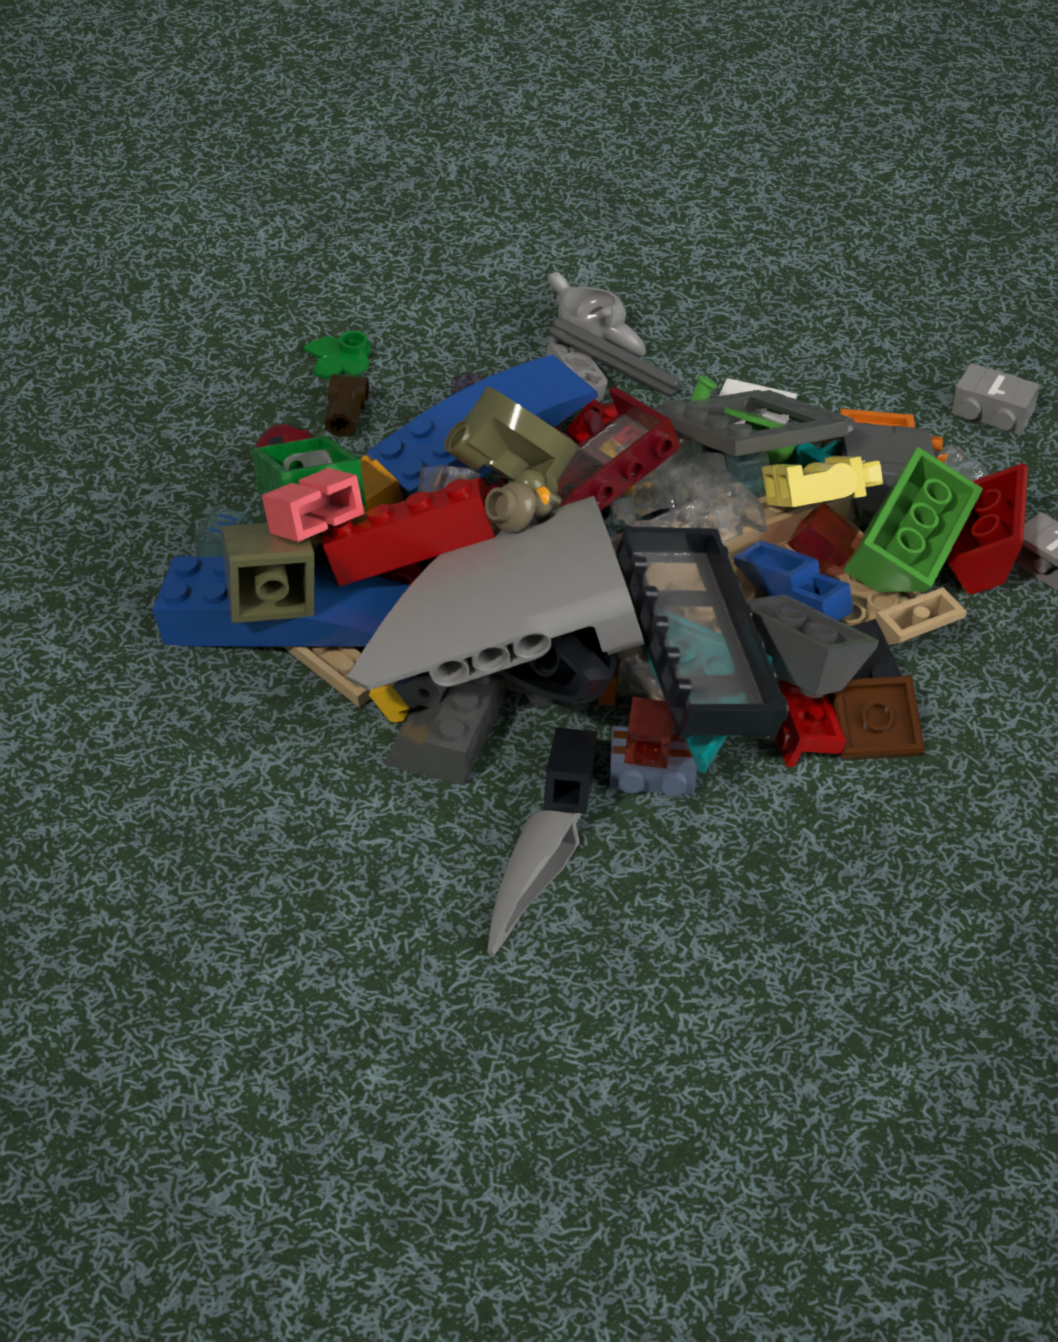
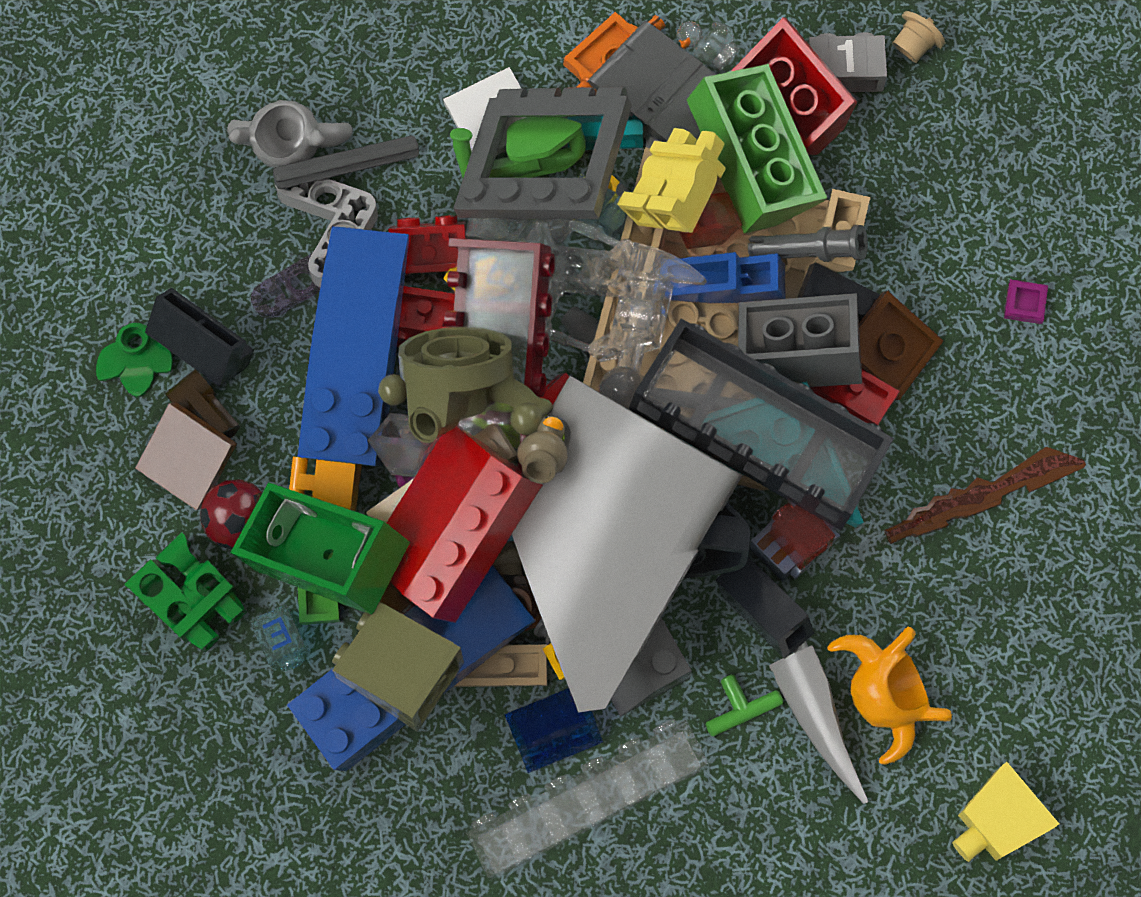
camera: 40 degrees left, 30 degrees up
coral piece [262,468,365,542] -> none
none -> green hips [124,532,247,652]
none -> tile [135,402,237,510]
none -> black piece [145,288,254,386]
none -> clear brick [466,719,709,881]
none -> clear blue brick [504,688,603,773]
none -> bright green piece [705,674,783,737]
none -> dark grey pin [748,225,868,262]
none -> light orange piece [827,627,952,765]
none -> reddish brown sword [884,447,1086,544]
none -> light yellow torso [952,762,1059,862]
none -> magenta tile [1004,279,1048,324]

